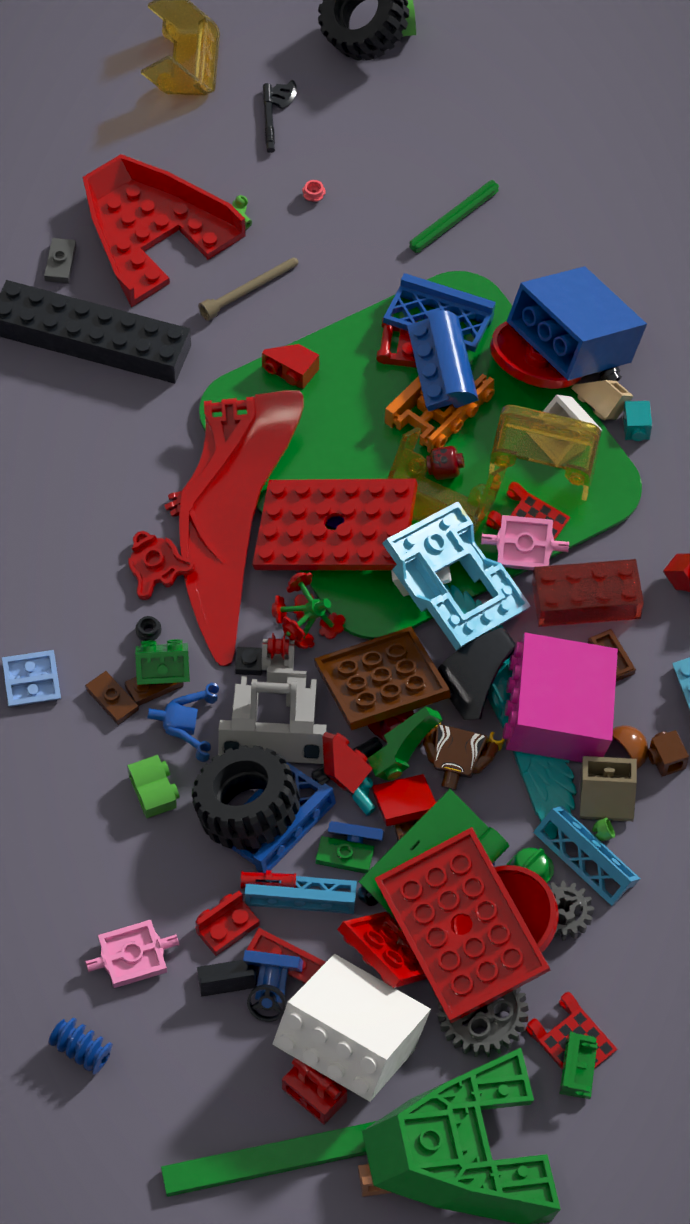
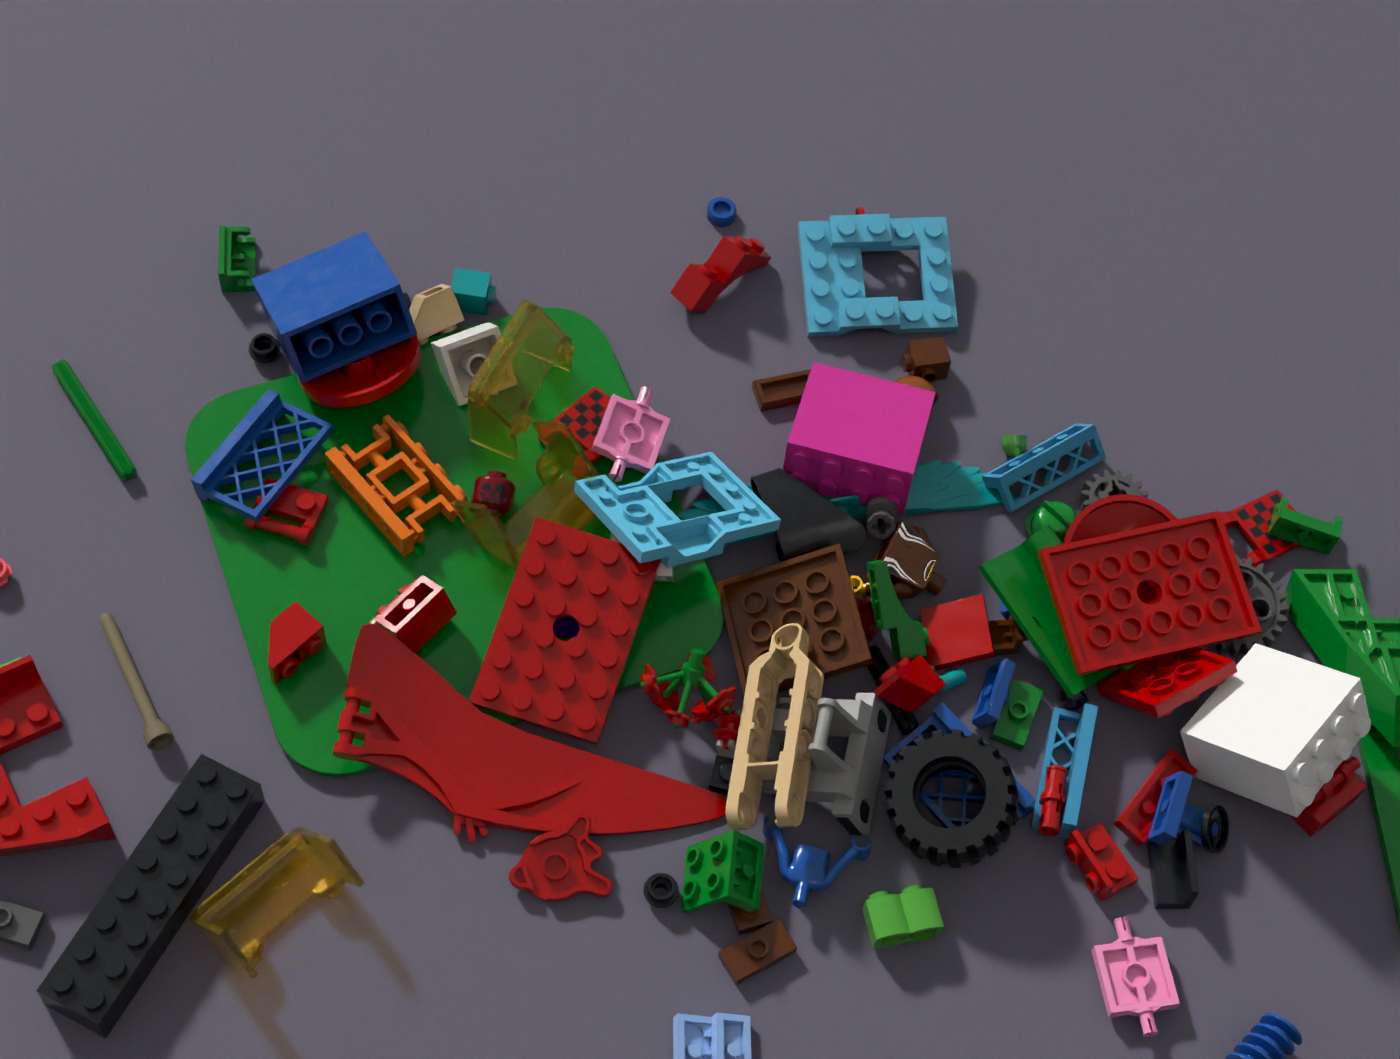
camera: 85 degrees left, 0 degrees up
blue brick [407,310,479,411] -> none
clear red brick [532,559,644,627] -> none
dark tan slope [579,756,637,822] -> none
none -> clear yellow windscreen [190,827,365,979]
none -> green hinge [218,225,256,293]
none -> red brick [369,575,457,653]
none -> tan piece [725,623,824,830]
none -> dark grey bush [865,496,897,539]

